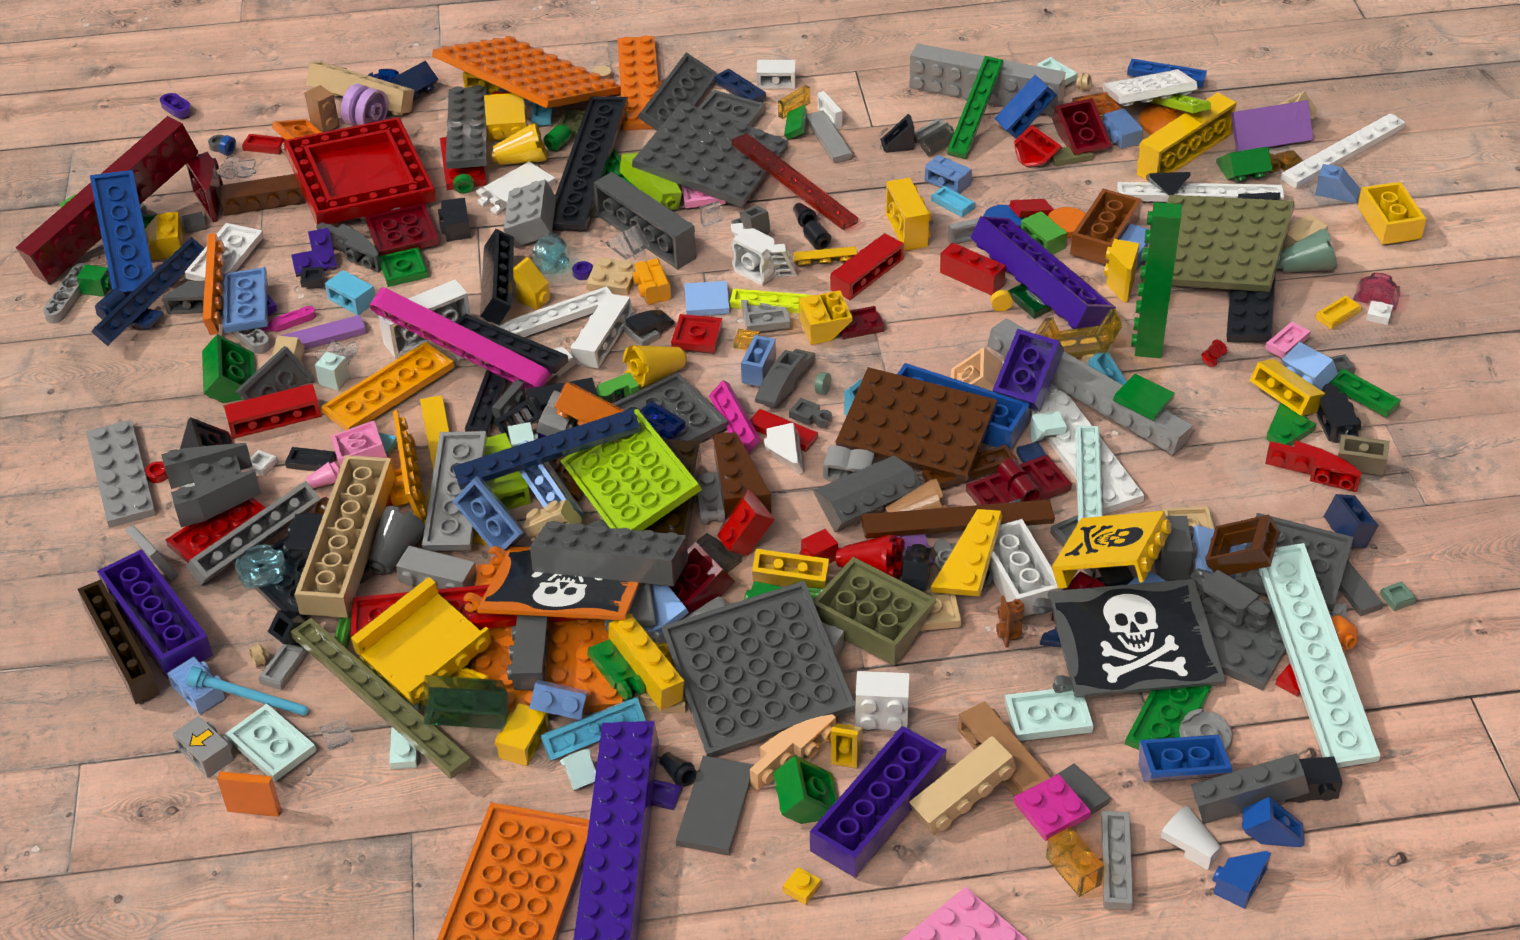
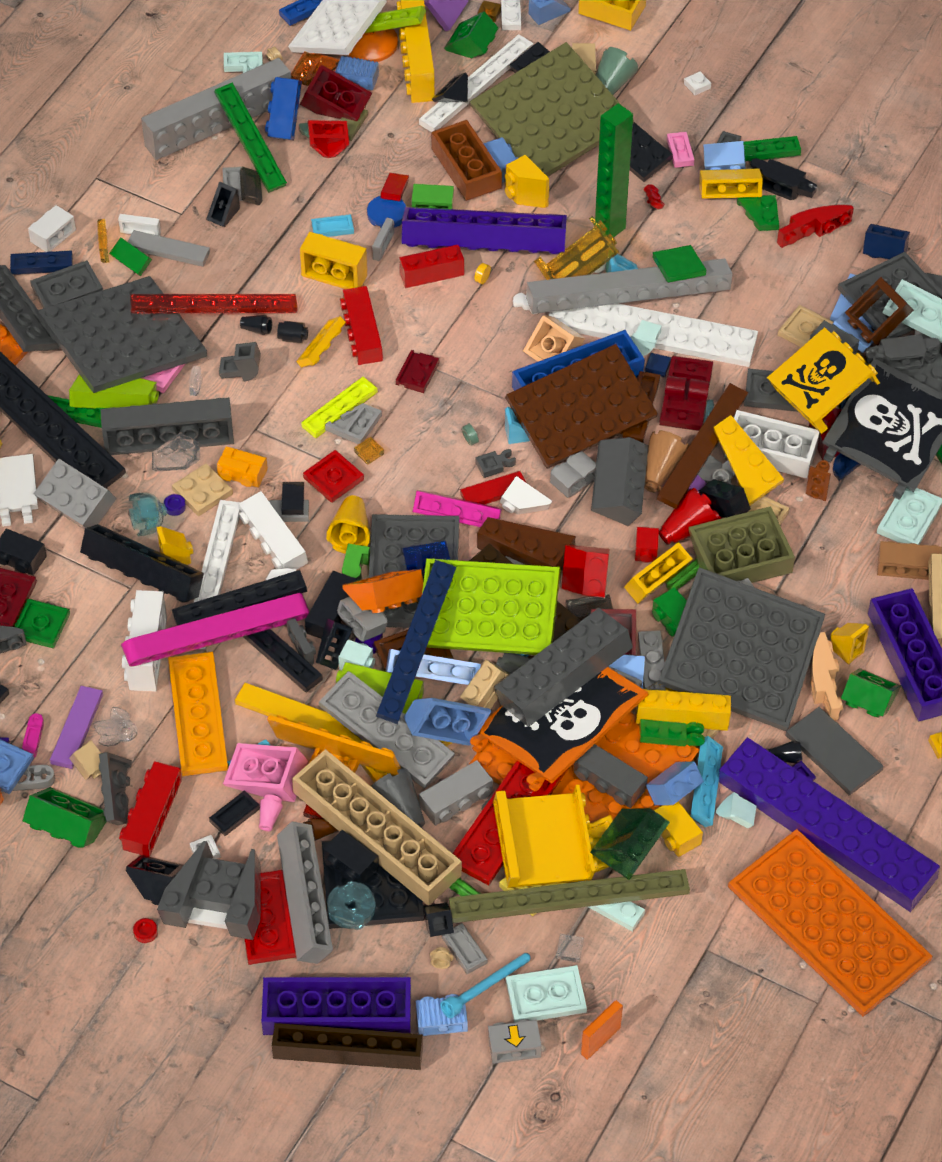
camera: 55 degrees left, 10 degrees up
light grey plate [86,420,156,528] -> none
light grey tile [125,525,178,581] -> none
light aqua brick [315,352,349,390] -> none
medium azure brick [325,270,375,315] -> none
light blue tile [684,281,729,316] -> none
white slope [731,223,797,286] -> none
medium blue brick [741,335,776,387] -> none
dark grey slope [755,349,815,407] -> none
yellow slope [799,291,852,345] -> none
white brick [855,671,909,731] -> none
medium blue brick [924,155,972,194] -> none
dark purple brick [993,328,1065,412] -> none
dark green tile [1008,284,1051,319] -> none
orange tile [1048,207,1085,238] -> none
light aqua tile [1075,425,1103,522] -> none
yellow tile [1315,295,1362,330] -> none
dark tan brick [1338,434,1390,476] -> none
clear pink cylinder [1353,272,1400,310] -> none

